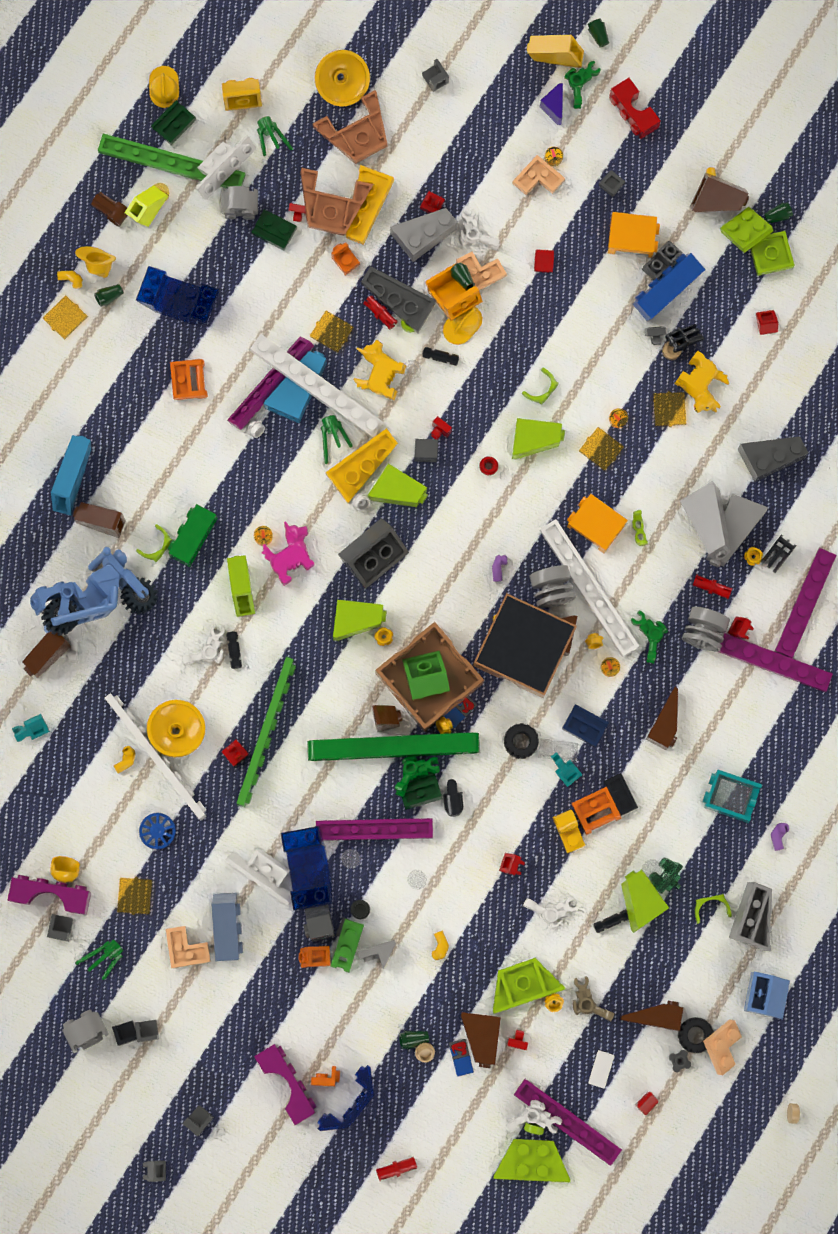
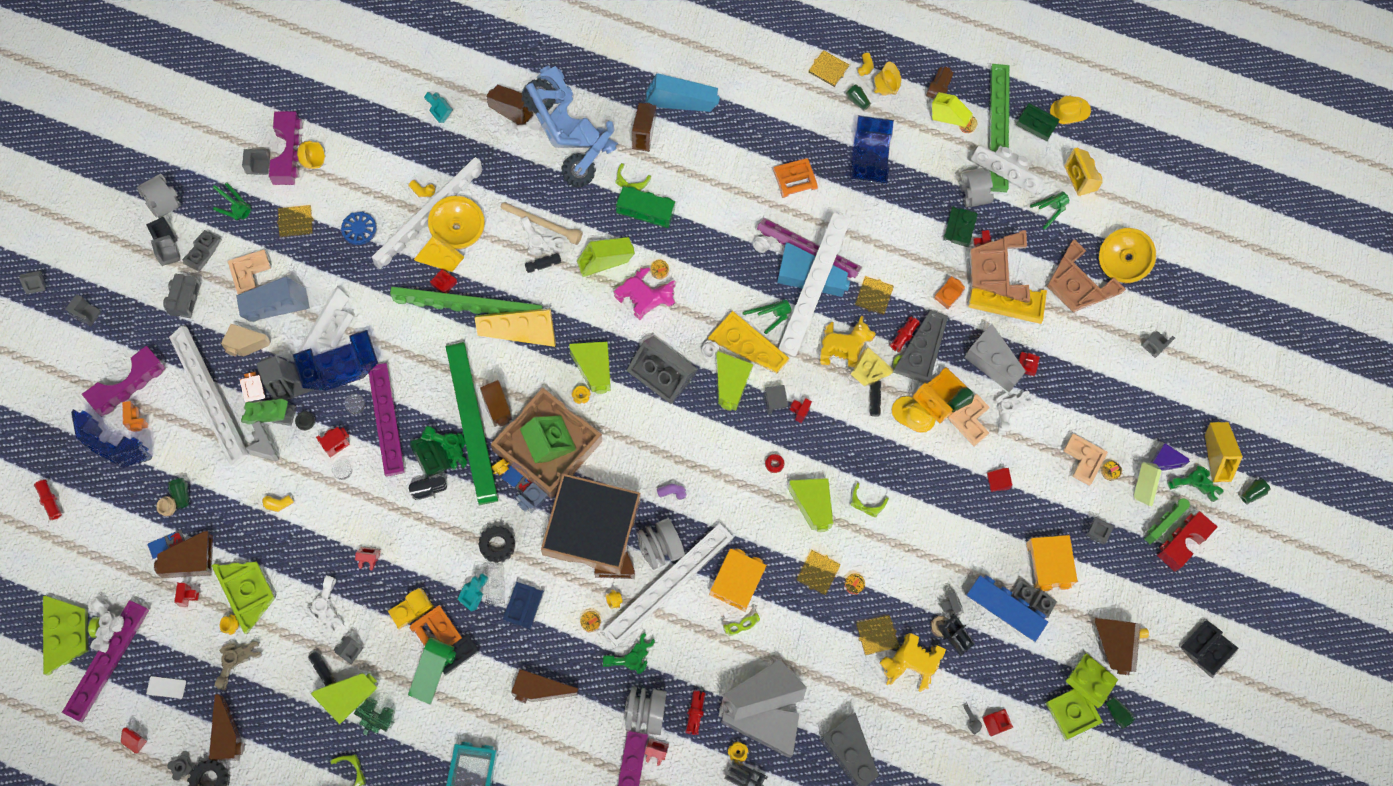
camera: 75 degrees right, 10 degrees down
none -> dark grey brick [163,273,201,318]
none -> white plate [169,326,248,466]
none -> dark grey slope [182,230,221,272]
none -> tan slope [221,324,271,357]
none -> red brick [316,427,350,458]
none -> dark grey tile [334,636,364,665]
none -> door [408,637,456,705]
none -> yellow wing [414,233,464,272]
none -> yellow wing [475,308,556,347]
none -> tan piece [500,202,583,245]
none -> sand blue bracket [517,482,548,514]
none -> light yellow wing [851,347,894,386]
none -> dark grey hand [963,704,982,735]
none -> yellowish green slope [1134,462,1162,507]
none -> bright green plate [1145,498,1190,544]
none -> black slope [1181,619,1239,678]

